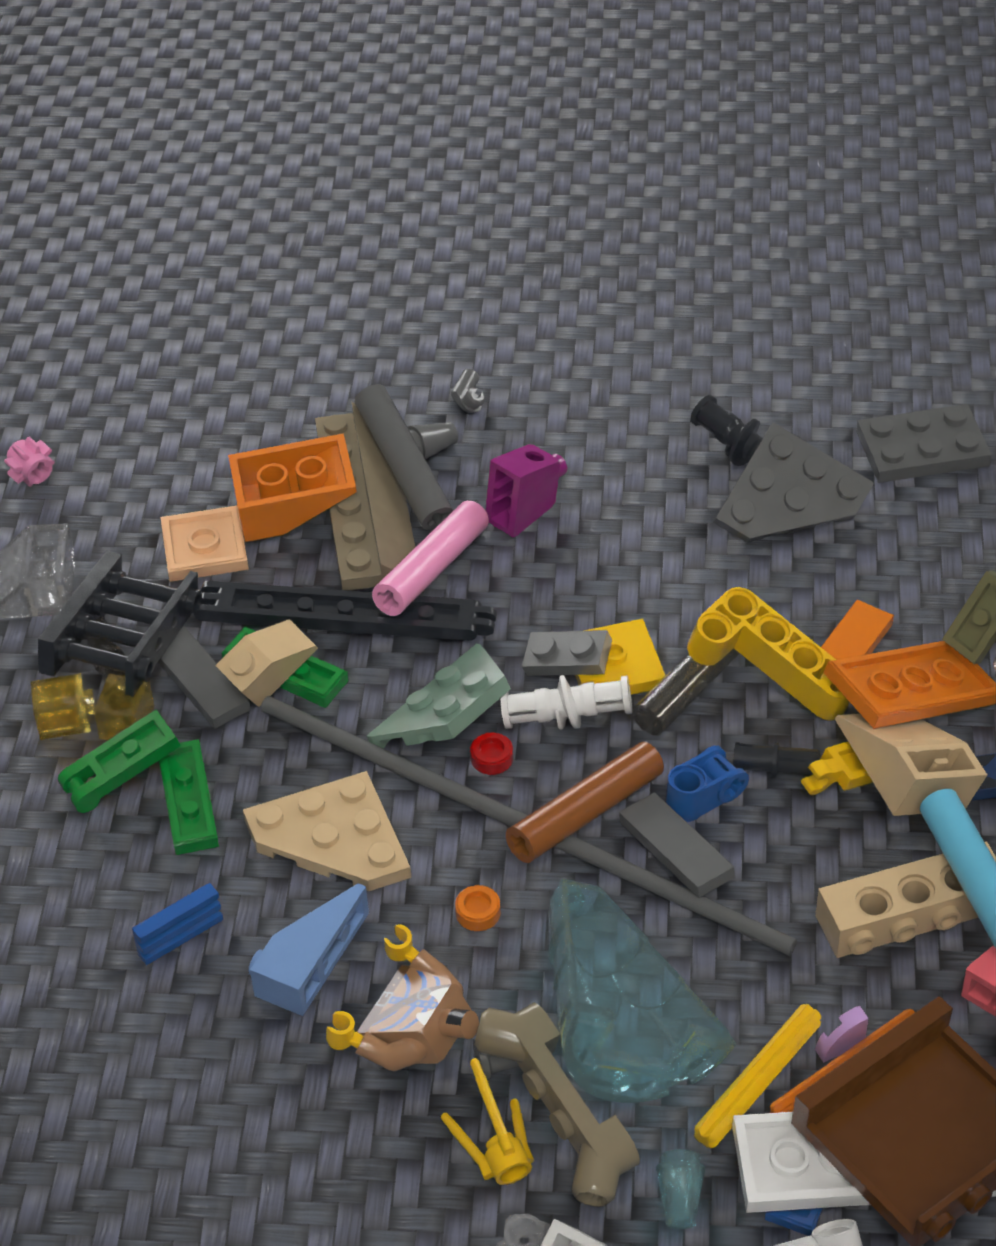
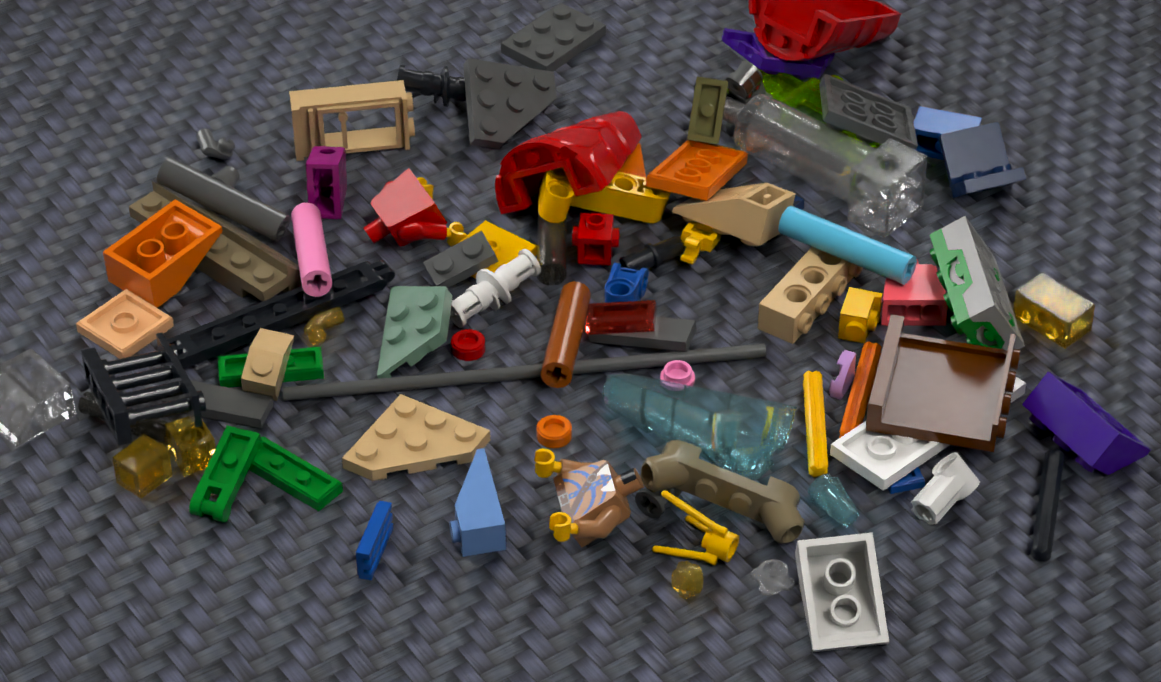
camera: 40 degrees left, 5 degrees down
none -> tan door [289,80,415,161]
none -> clear yellow arm [304,307,345,345]
none -> torso [363,168,467,247]
none -> red cone [495,111,642,215]
none -> red brick [572,213,620,265]
none -> clear red tile [585,300,657,335]
none -> bright pink plate [660,360,695,392]
none -> clear yellow plate [671,561,703,599]
none -> yellow brick [838,287,883,344]

